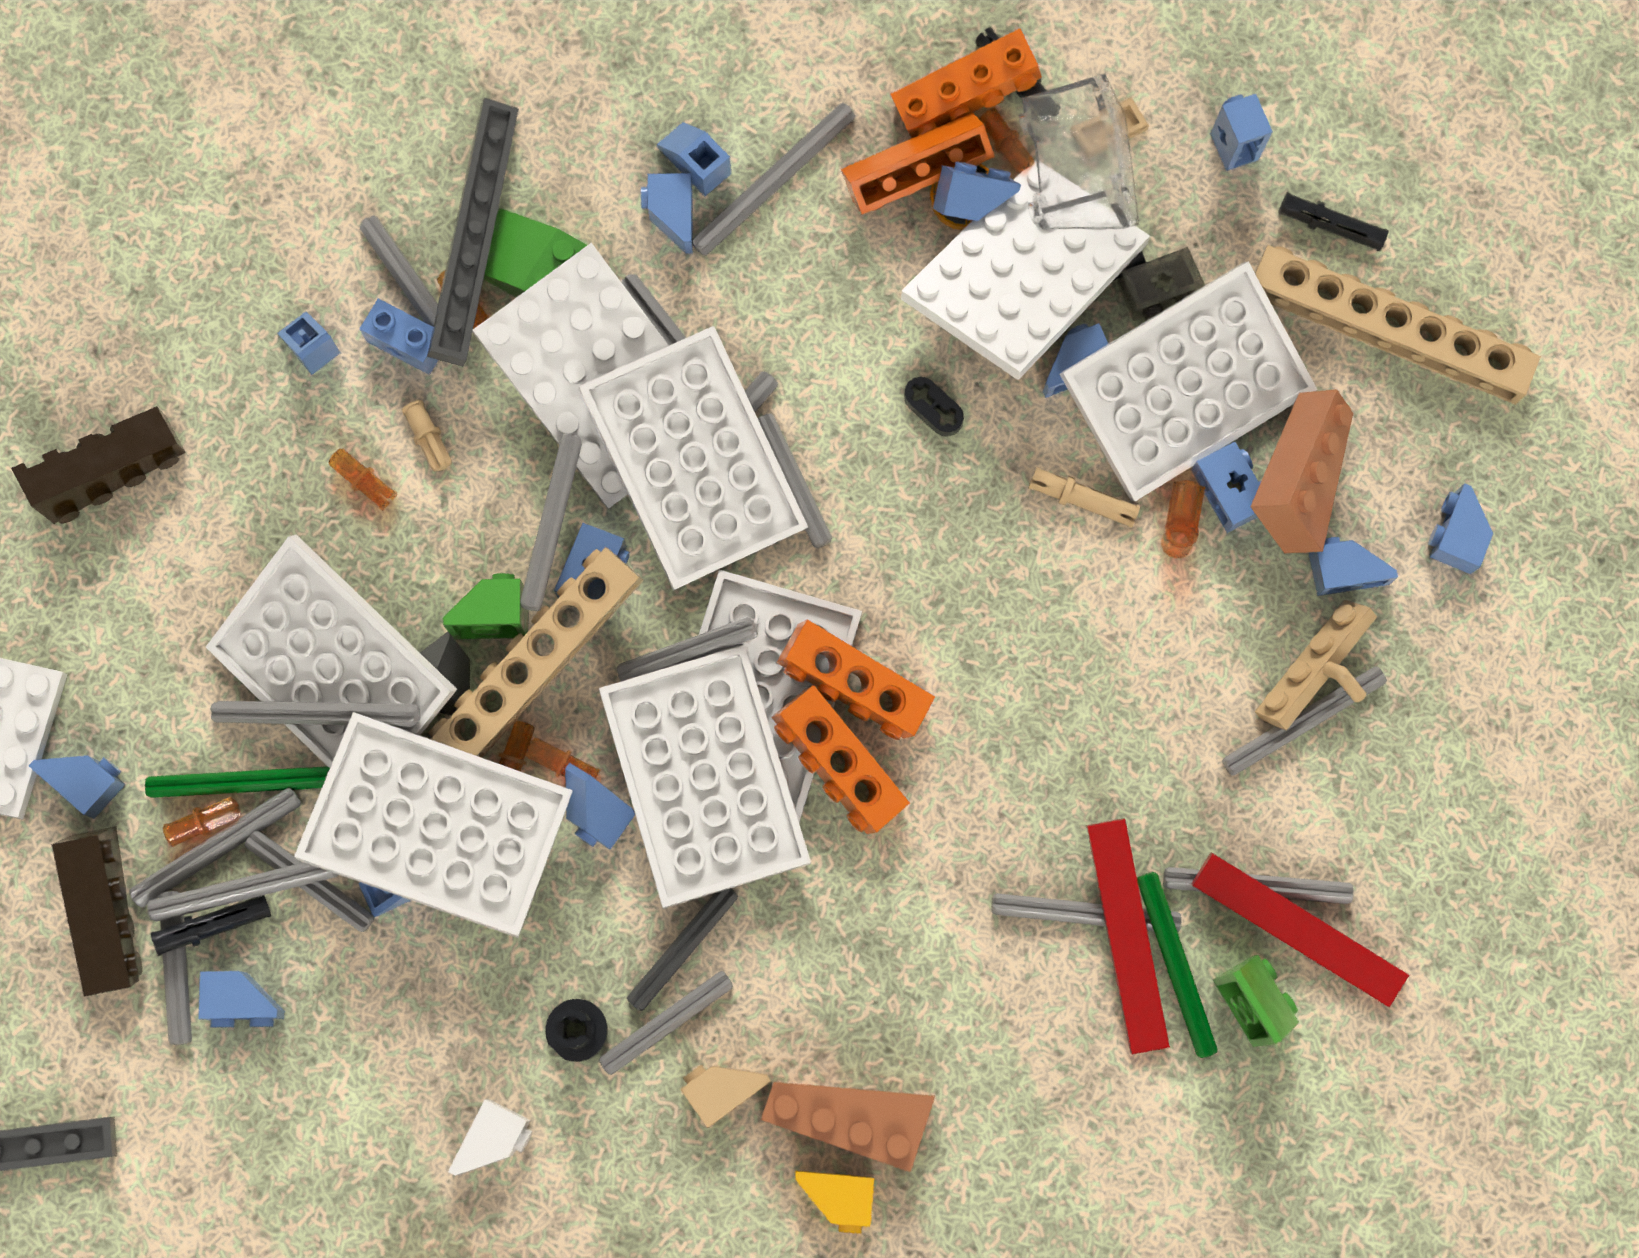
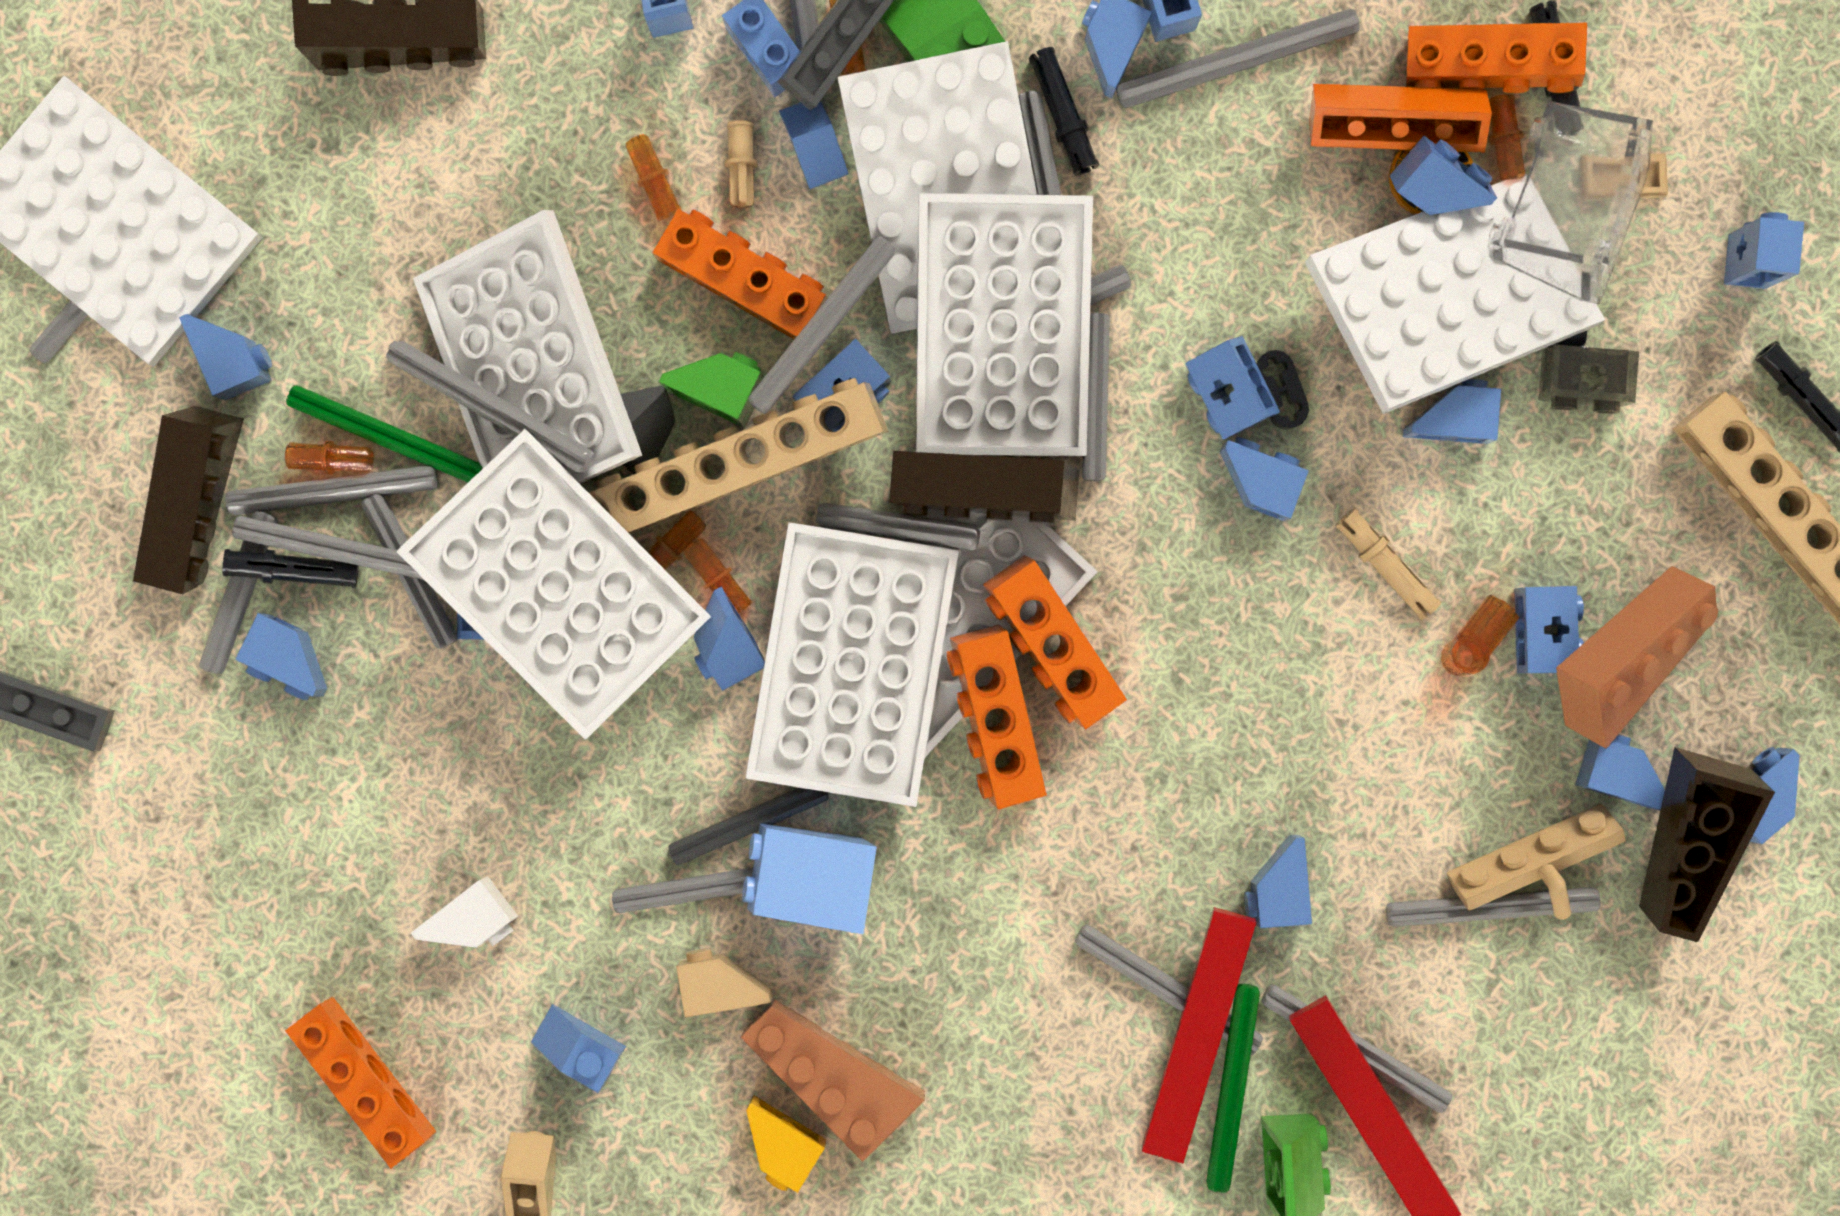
camera: 30 degrees right, 10 degrees up
black piece [545,999,608,1062] -> none
white plate [1060,262,1317,501] -> none
none -> medium blue slope [531,1004,626,1093]
none -> orange brick [652,209,827,340]
none -> light blue slope [742,824,877,934]
none -> medium blue slope [779,101,849,189]
none -> dark brown wedge [889,451,1080,524]
none -> black pin [1029,47,1100,176]
none -> medium blue brick [1185,336,1280,440]
none -> medium blue slope [1220,437,1309,521]
none -> medium blue slope [1244,835,1312,928]
none -> dark brown wedge [1639,747,1775,942]

